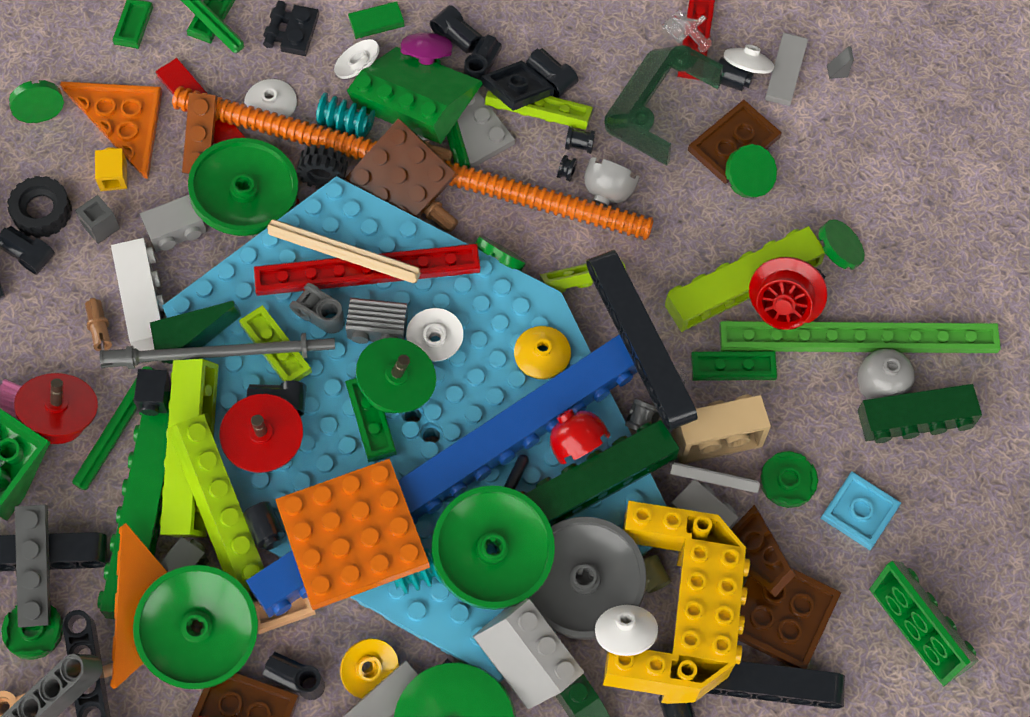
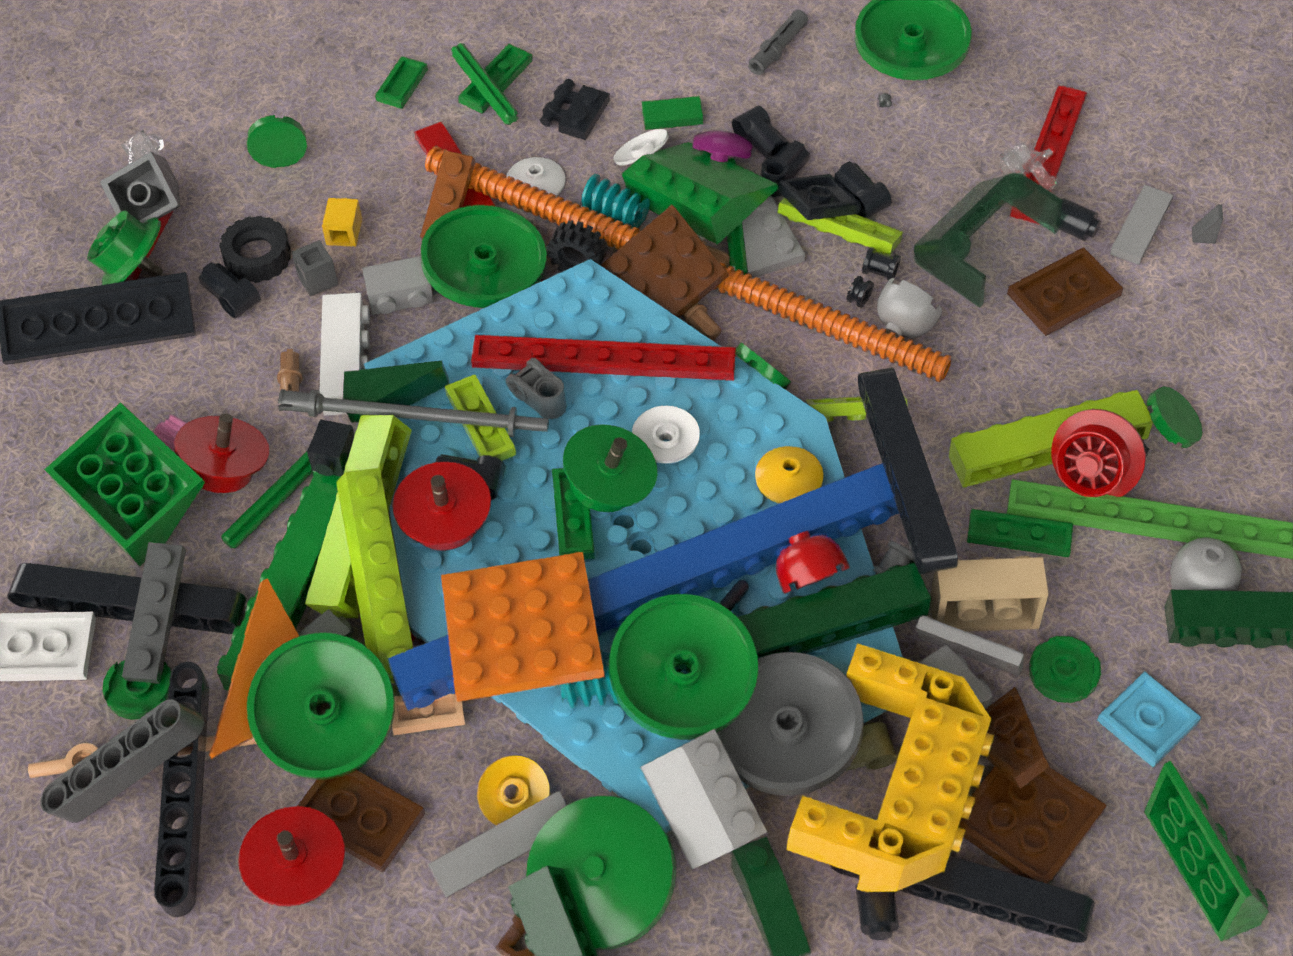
camera: 15 degrees right, 10 degrees down
orange tile [60,81,162,179] -> none
black brick [243,501,285,550] -> none
black piece [262,652,325,700] -> none
tan axle [267,219,421,283] -> none
dark grey brick [346,298,408,344] -> none
white dish [595,605,658,656] -> none
white dish [723,45,774,74] -> none
green tile [725,144,777,199] -> none

